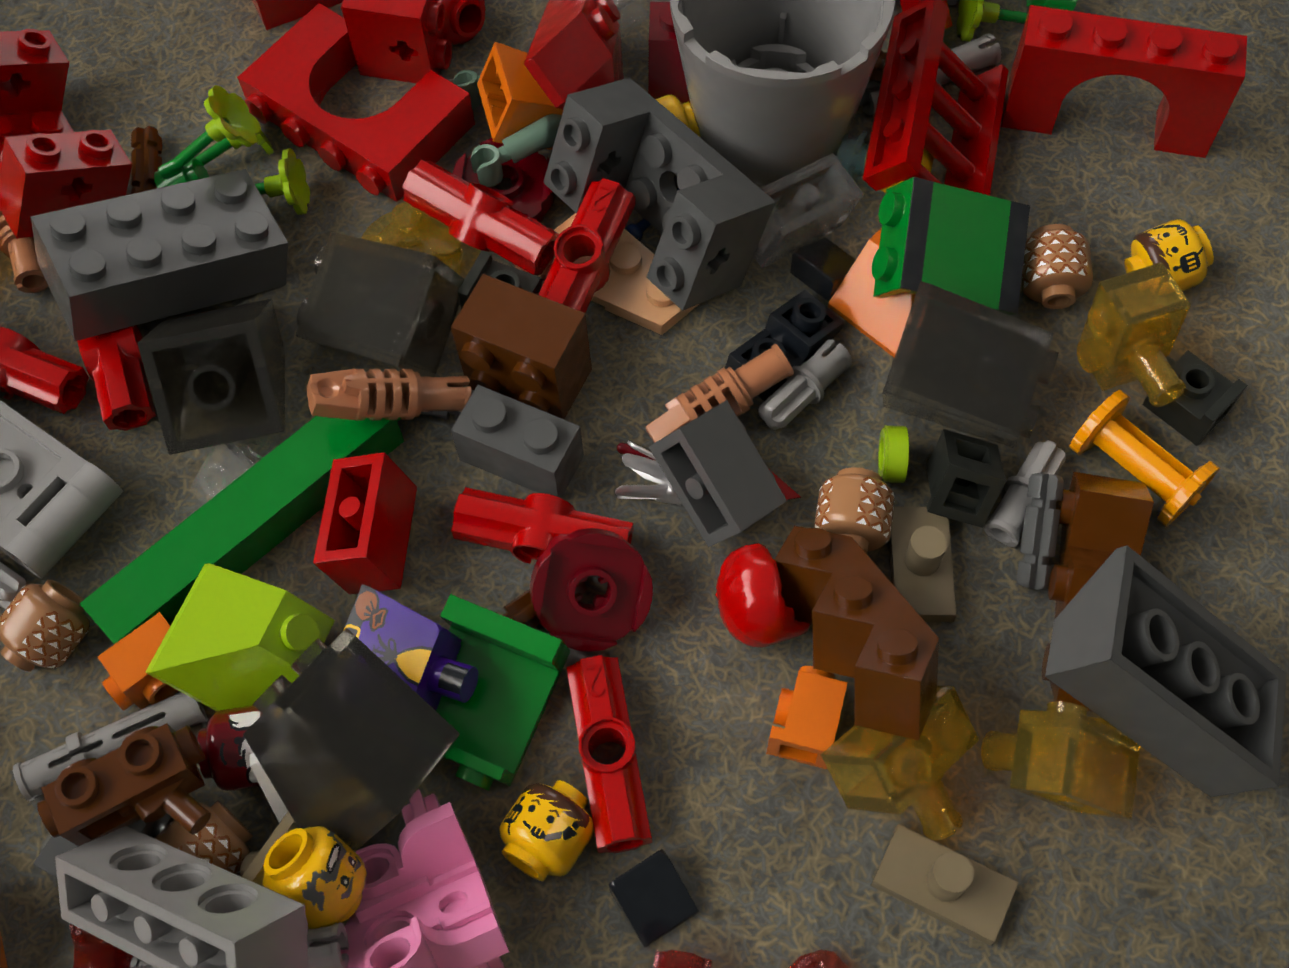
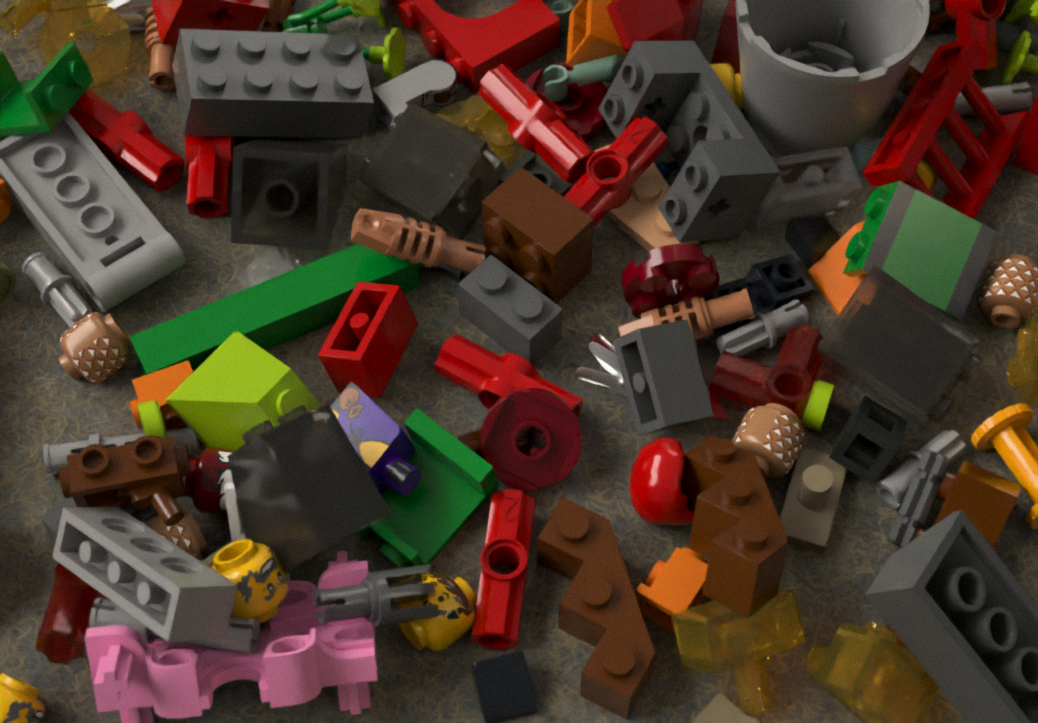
camera: 15 degrees right, 5 degrees down
none -> lime tile [137,400,167,438]
none -> dark grey arm [314,564,439,626]
none -> light grey leg [372,60,457,141]
none -> reddish brown brick [537,497,655,720]
none -> dark red plate [621,244,720,319]
none -> clear red piece [709,325,829,420]

